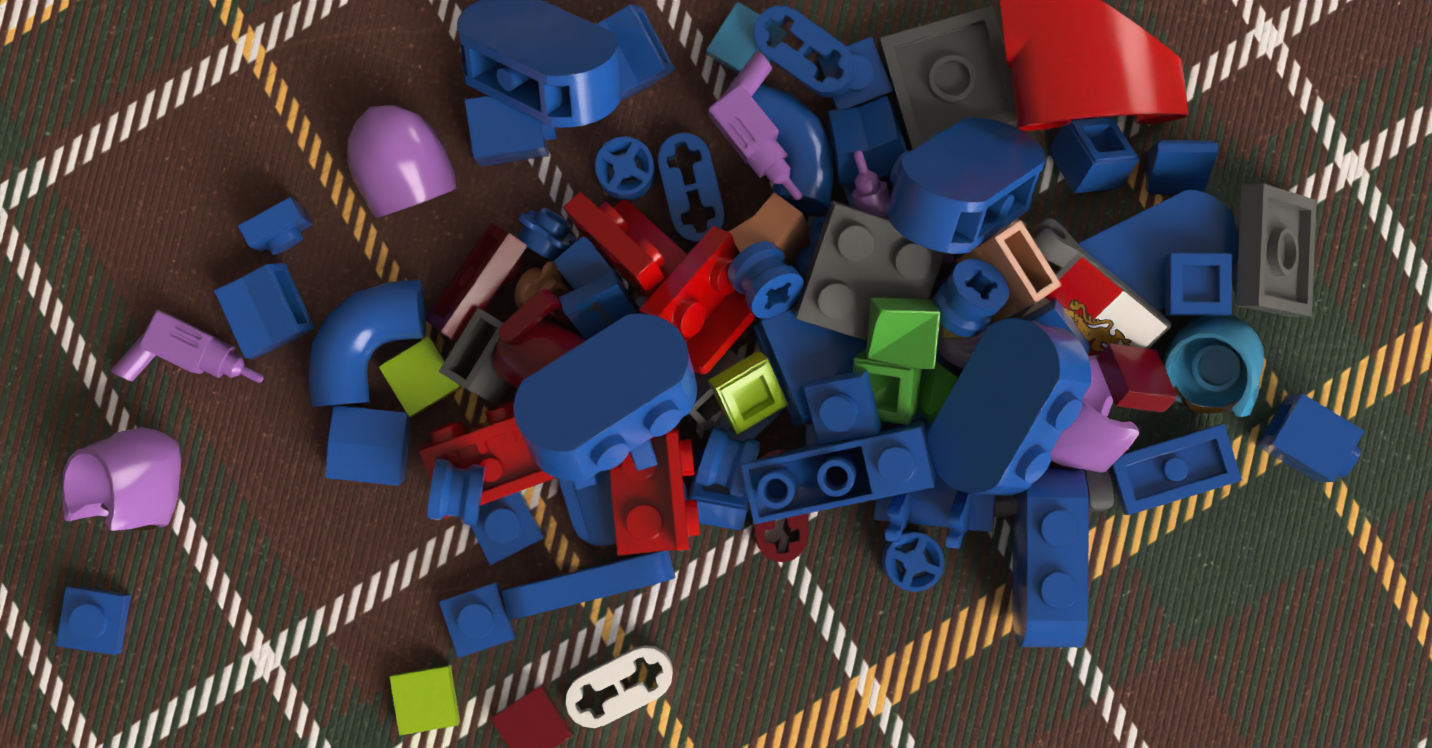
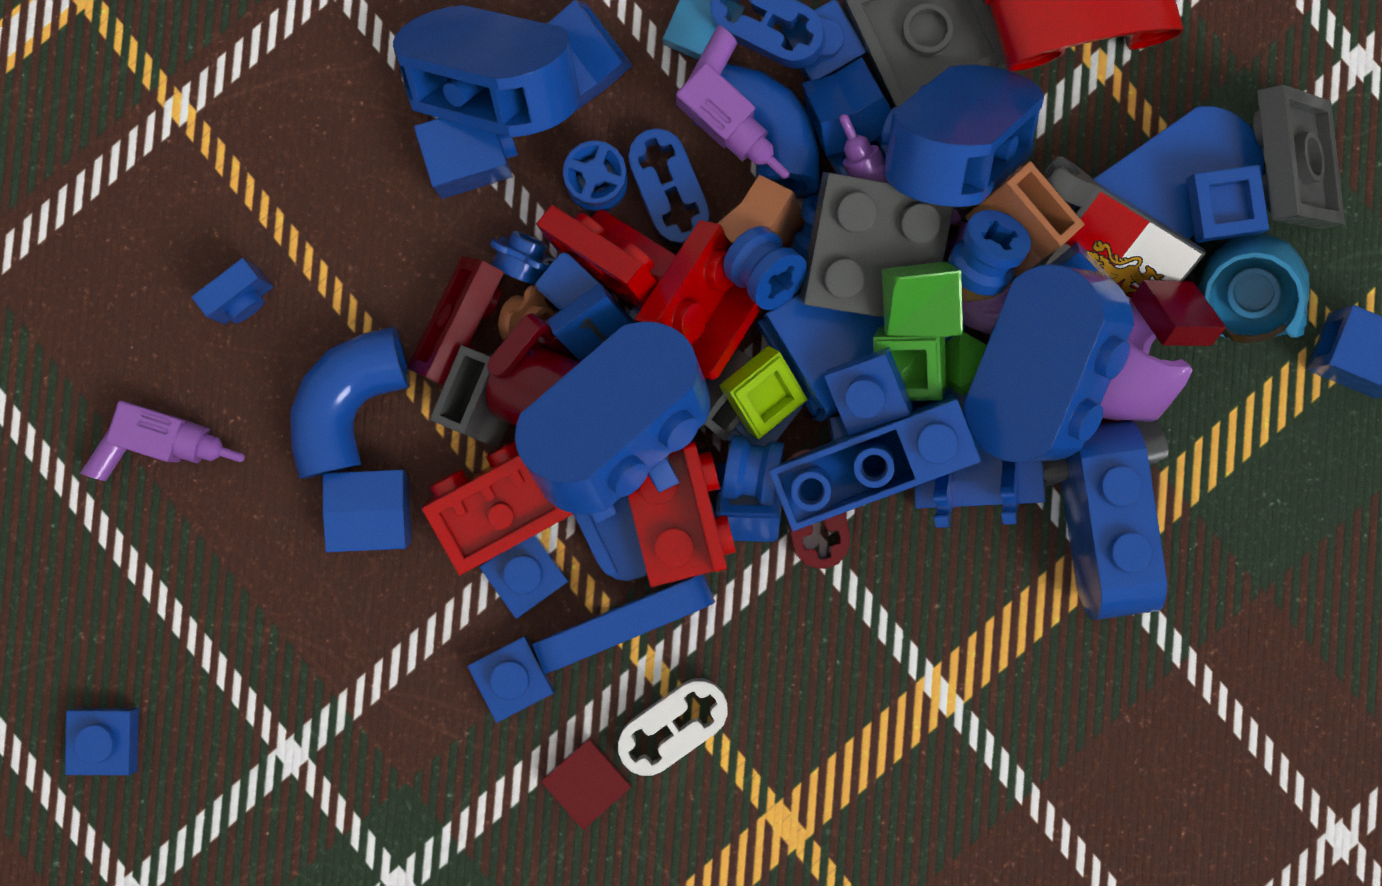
camera: 10 degrees left, 0 degrees up
medium lavender piece [62,427,182,531] -> none
blue piece [214,263,315,359] -> none
medium lavender piece [347,105,456,218] -> none
lime tile [379,336,462,418] -> none
lime tile [390,665,460,736] -> none
blue wheel [427,458,486,526] -> none
blue wheel [881,530,945,592] -> none
blue slope [1049,117,1140,193] -> none
blue plate [1109,424,1242,515] -> none
blue slope [1145,140,1218,194] -> none

